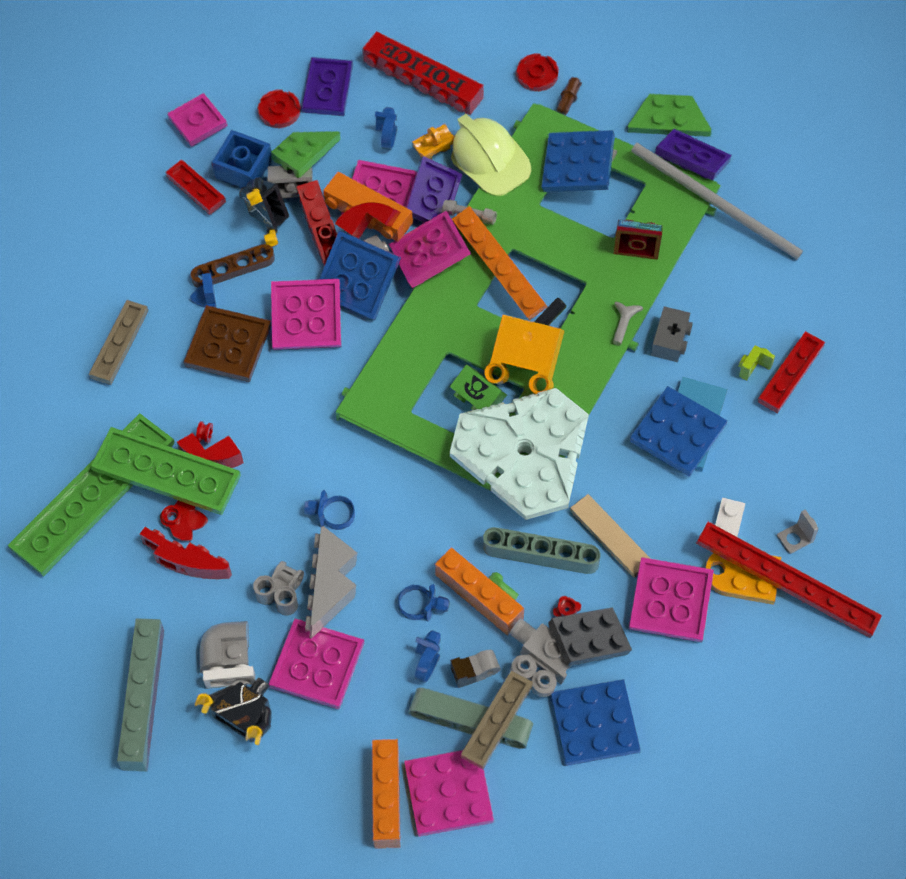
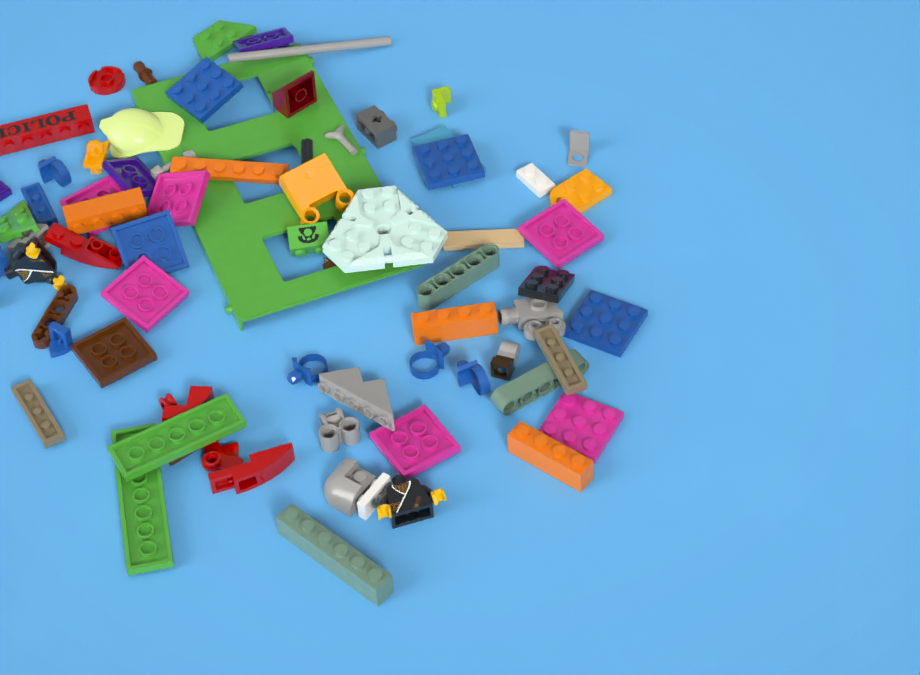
camera: 50 degrees left, 15 degrees down
red brick [335,202,401,238] -> none
red plate [553,596,582,617] -> none
red tile [696,521,882,638] -> none
red plate [758,331,825,414] -> none
none -> blue tile [21,183,58,226]

